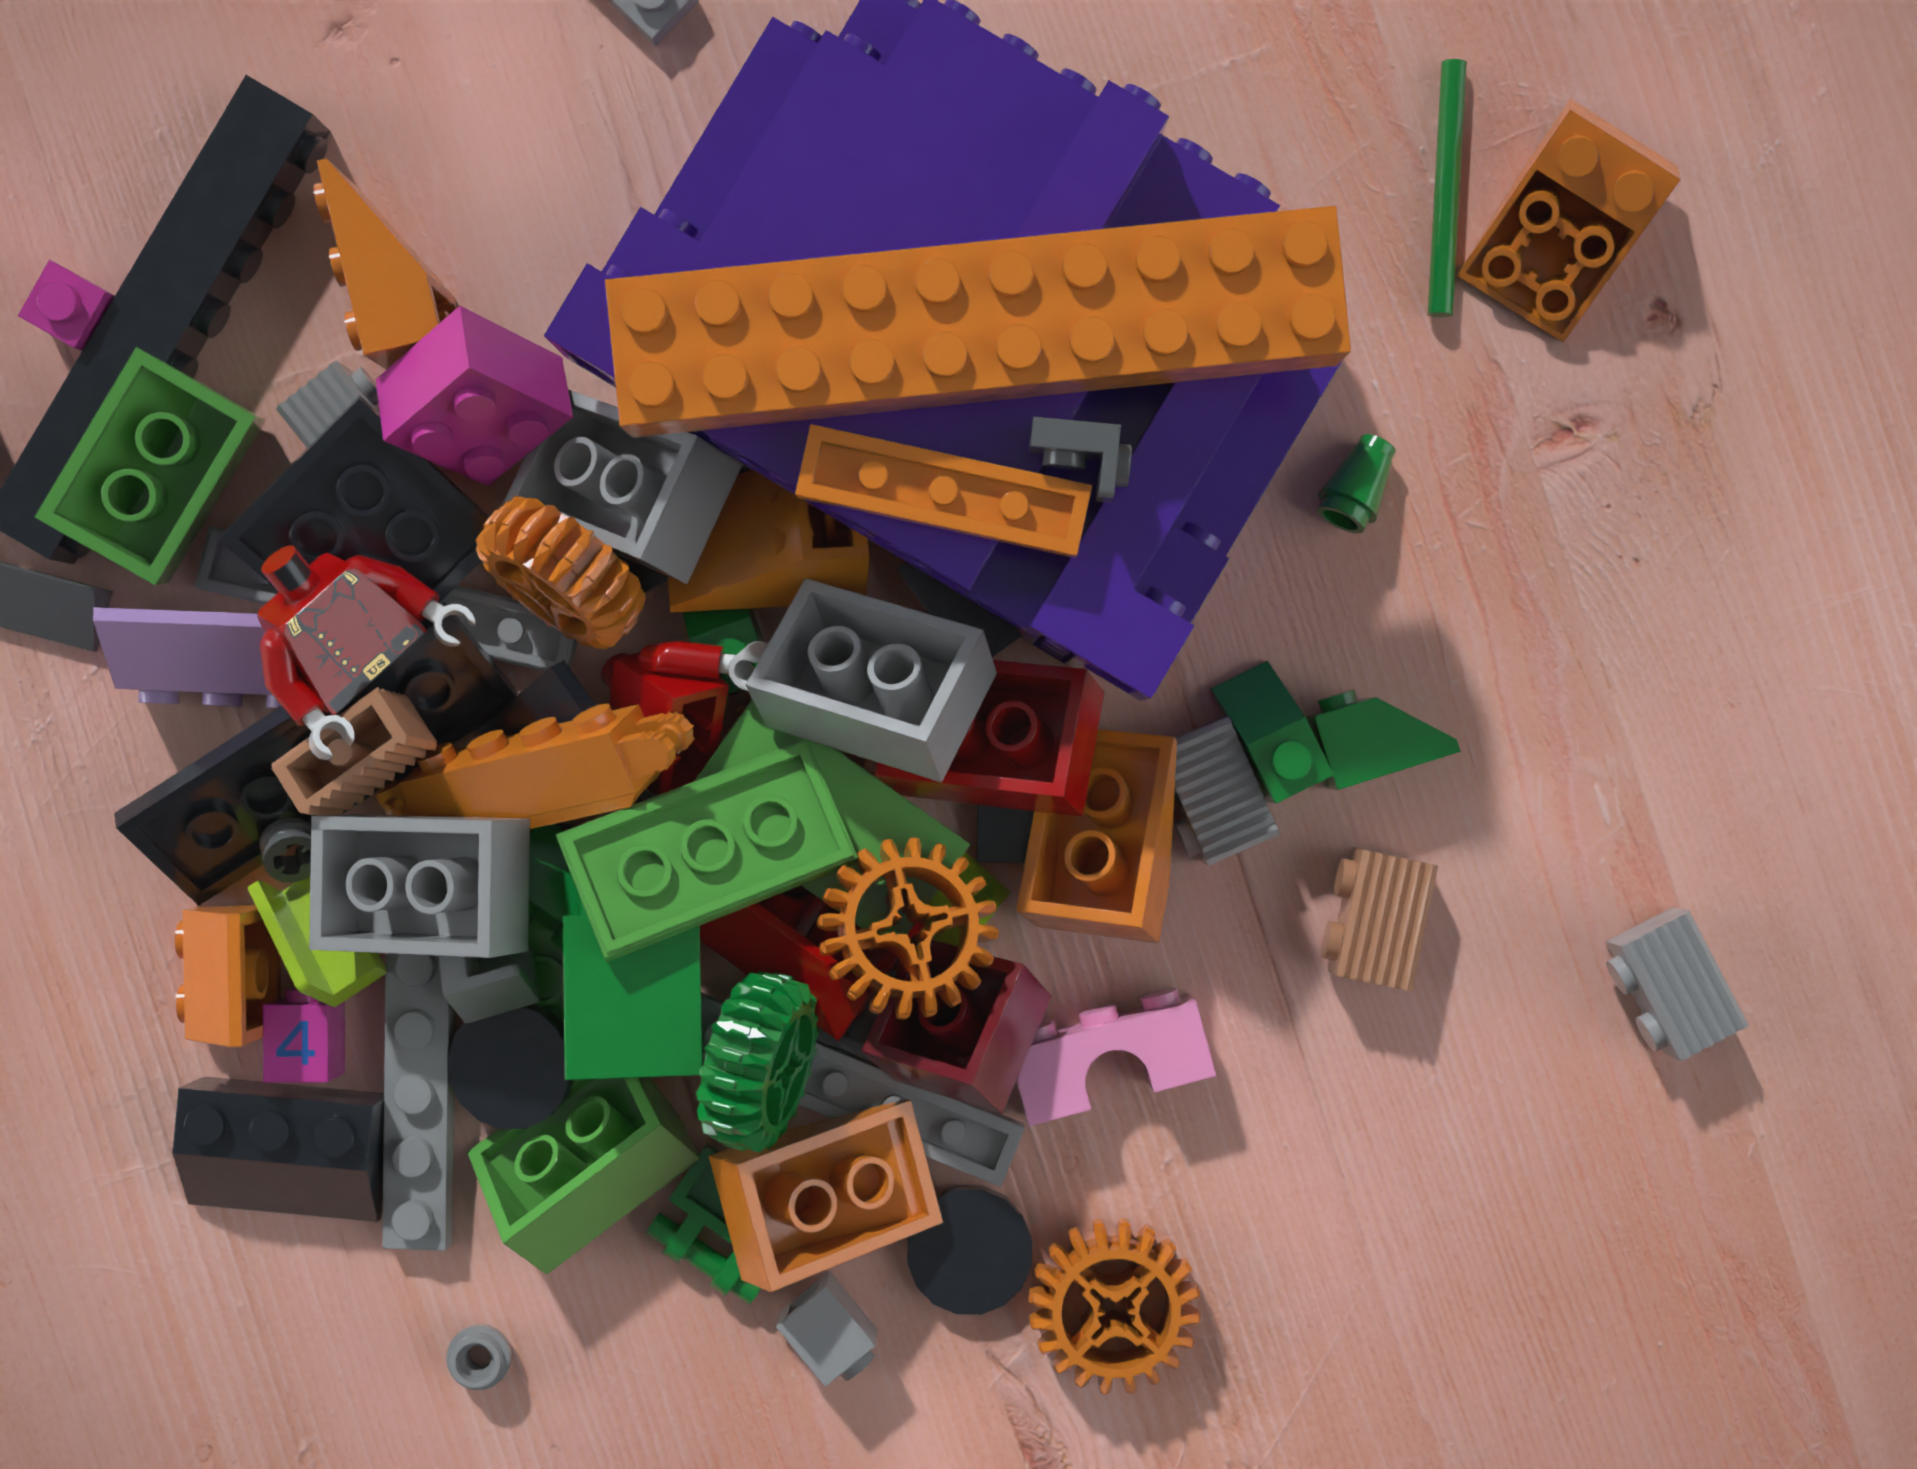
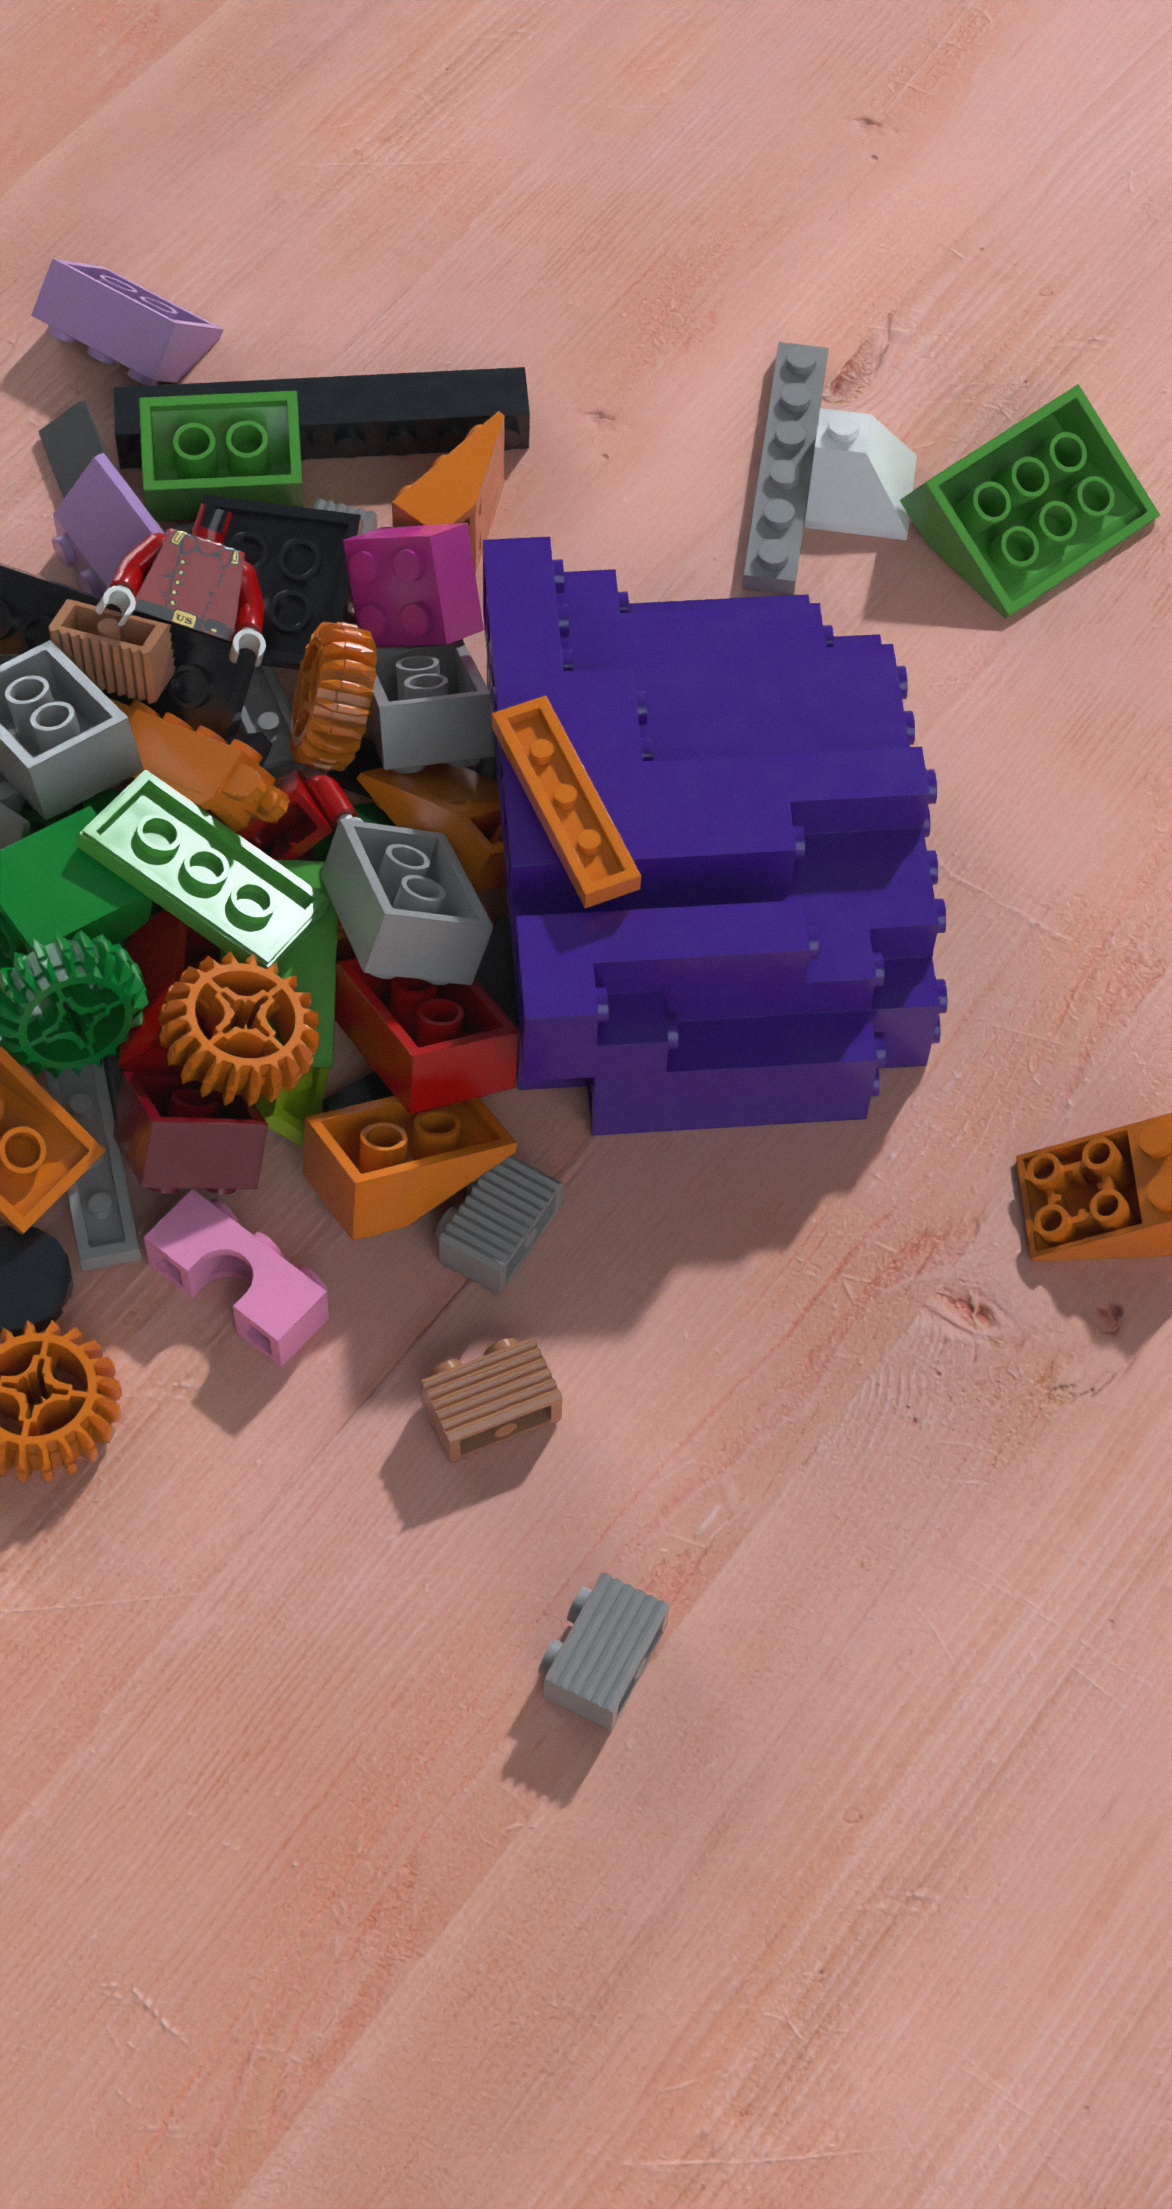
camera: 60 degrees right, 30 degrees down
dark pink brick [18,259,115,351] -> none
orange brick [605,205,1351,438] -> none
dark grey bracket [1029,417,1132,503] -> none
green slope [1210,661,1334,804] -> none
green slope [1305,689,1461,790] -> none
green cone [1317,434,1396,533] -> none
green bar [1427,59,1467,317] -> none

